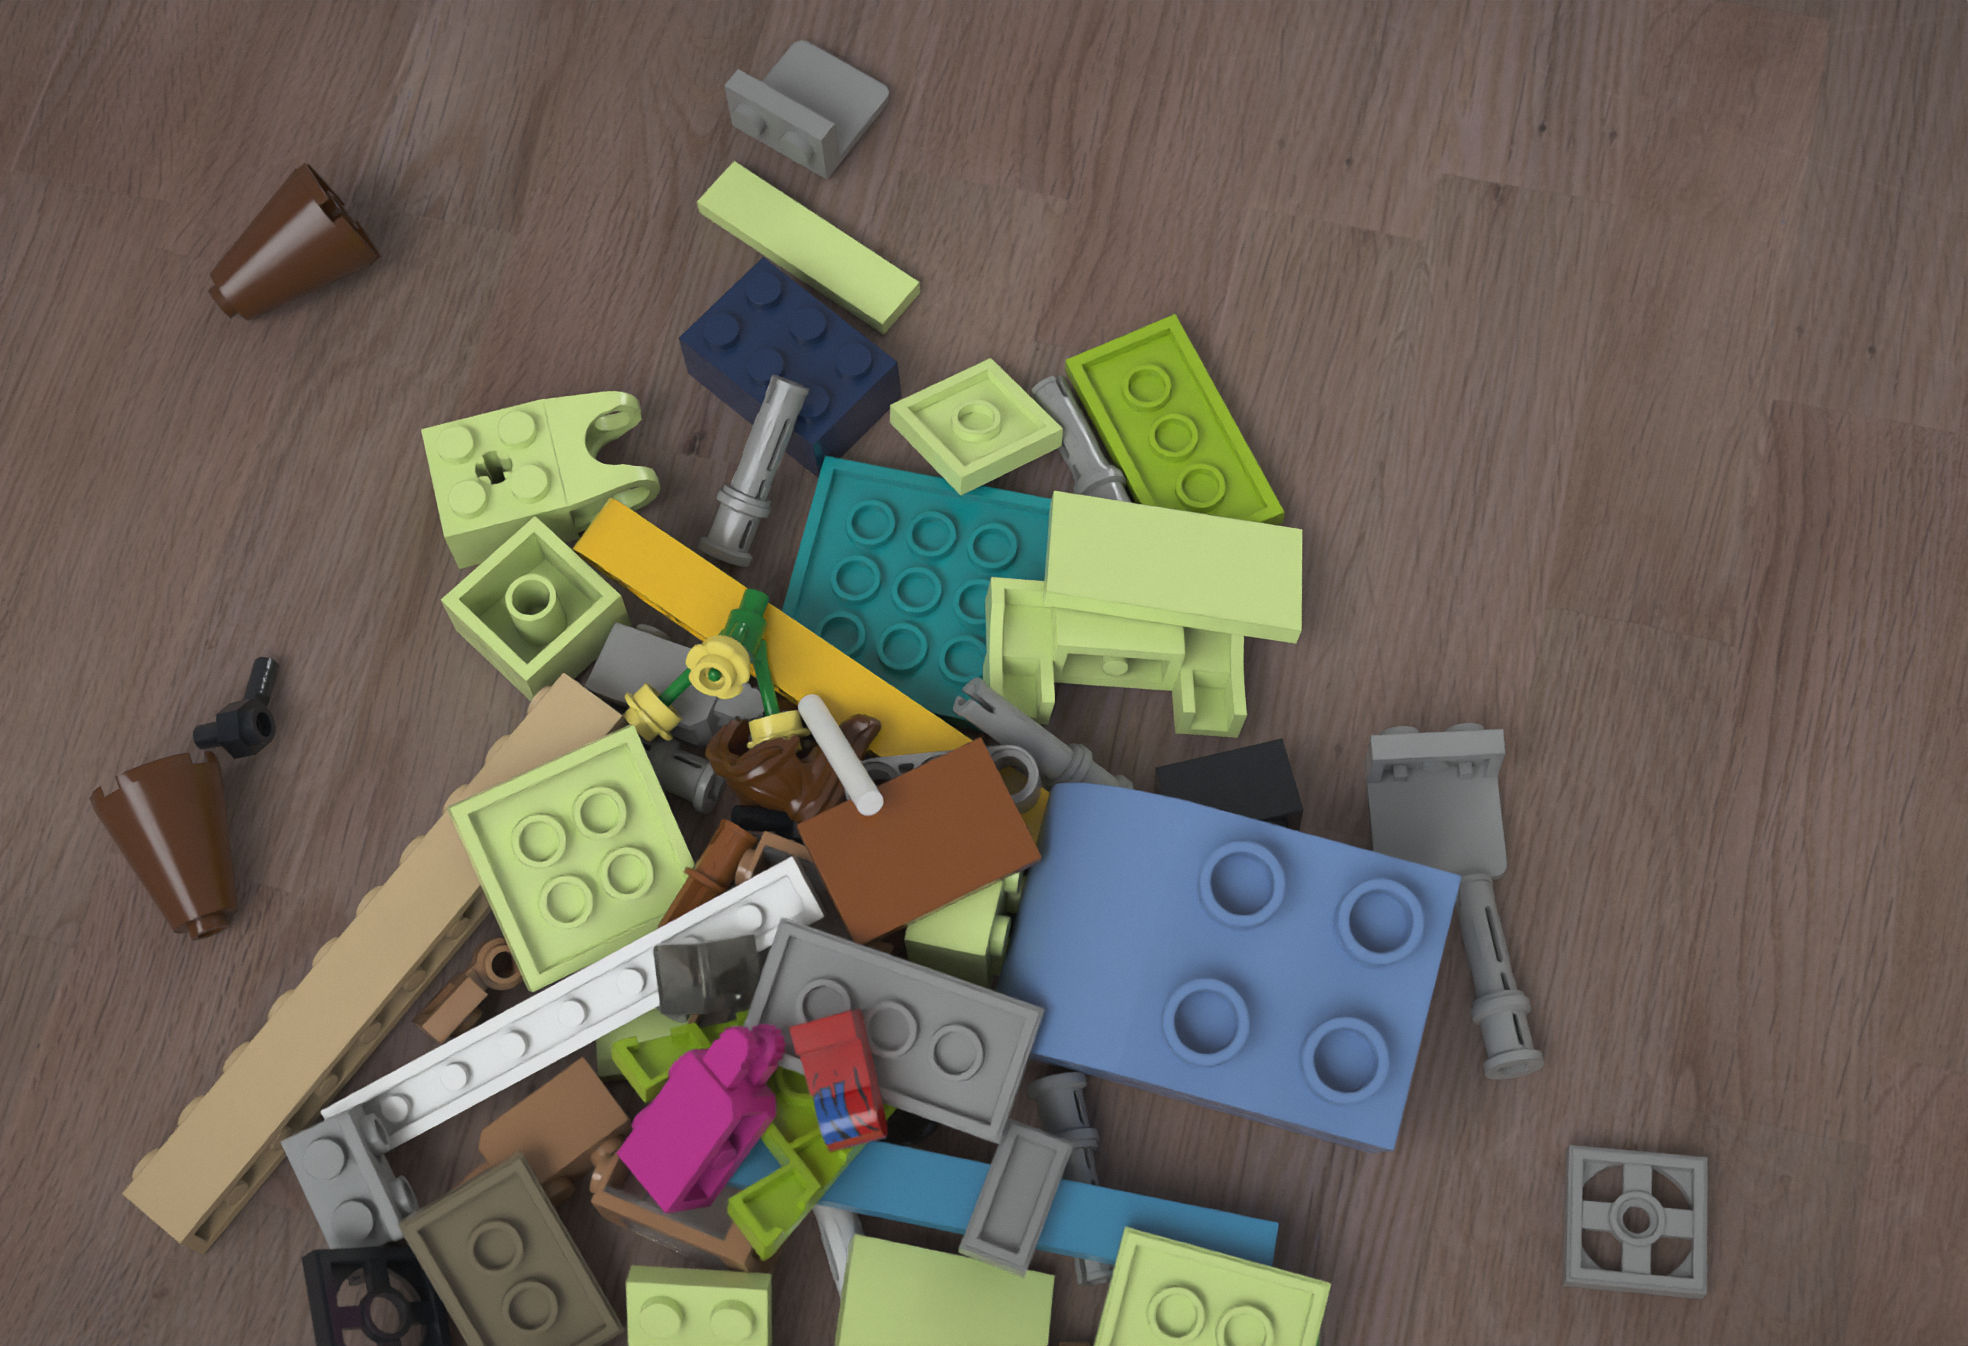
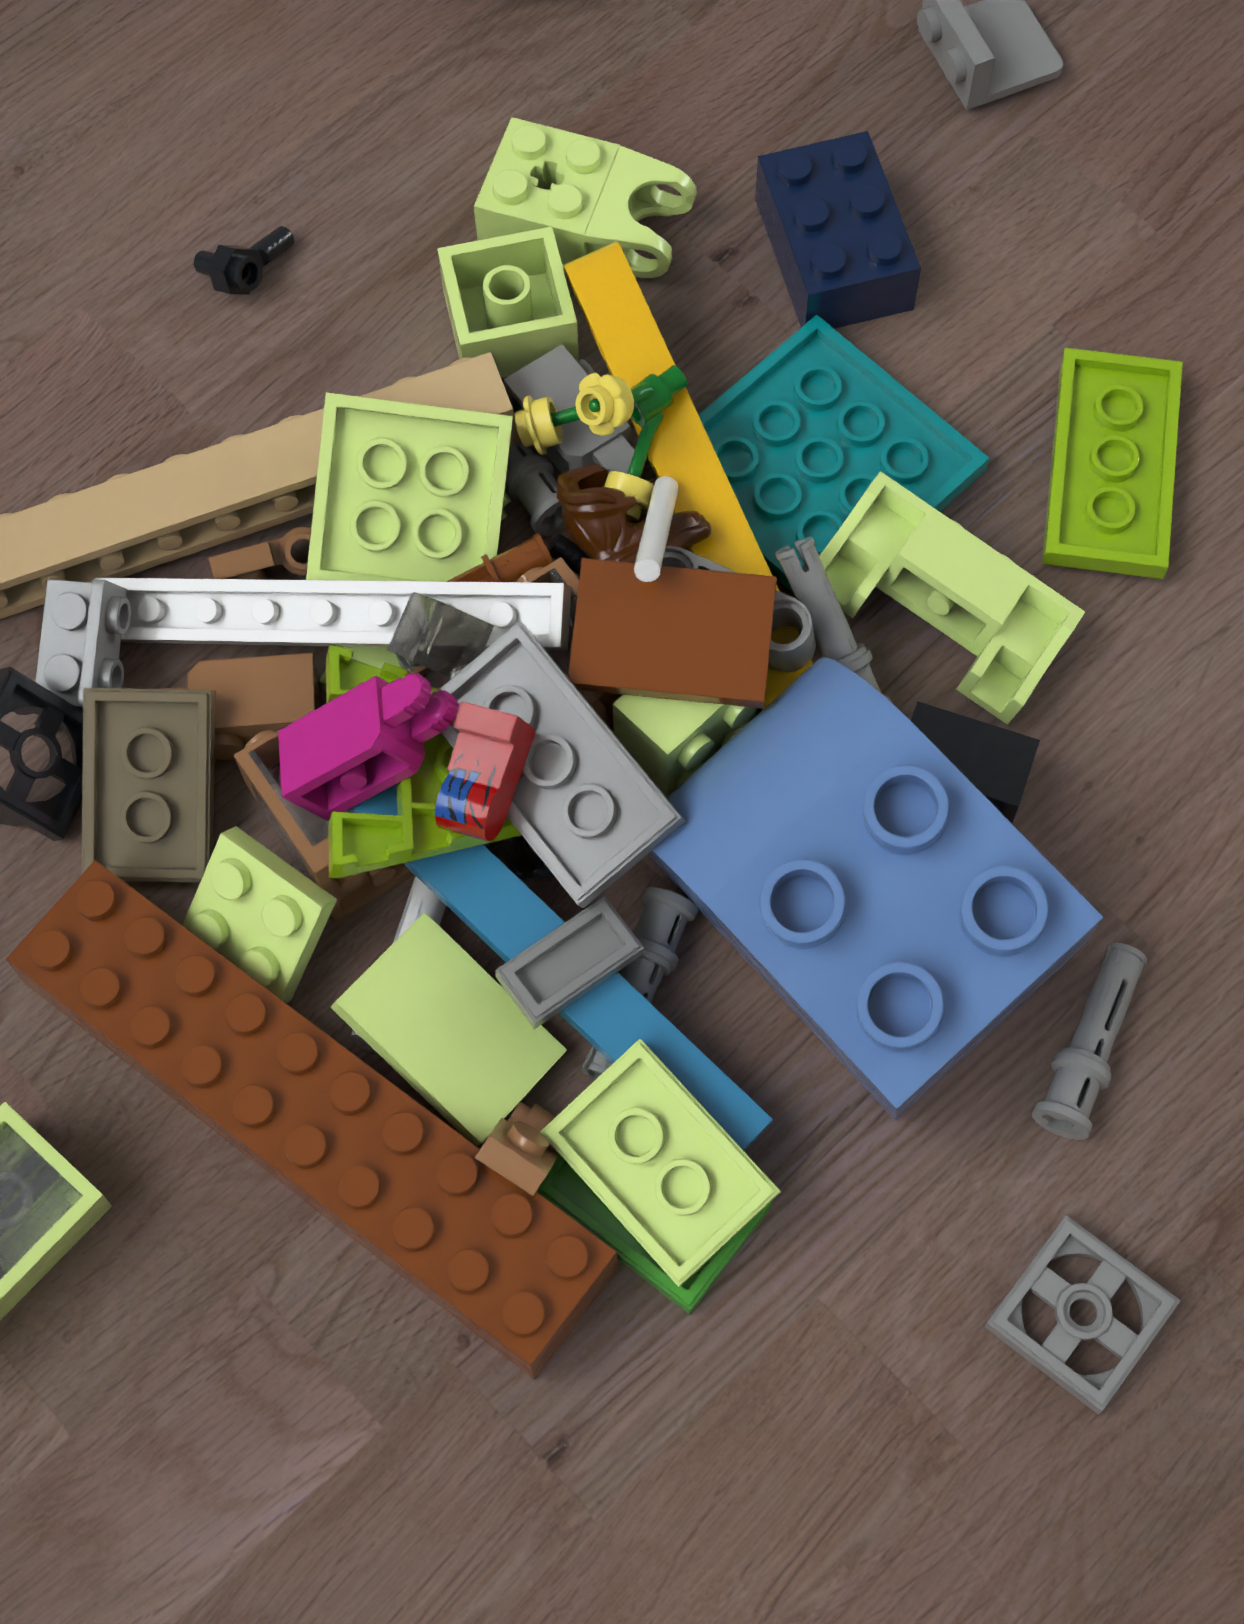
camera: 30 degrees right, 0 degrees up
reddish brown cone [89,751,238,941] -> none
yellowish green tile [697,161,921,335] -> none
light grey pin [697,375,810,567] -> none
yellowish green plate [890,358,1063,495] -> none
light grey pin [1030,375,1132,503] -> none
yellowish green tile [1043,491,1302,644] -> none
light grey bracket [1364,723,1507,880] -> none

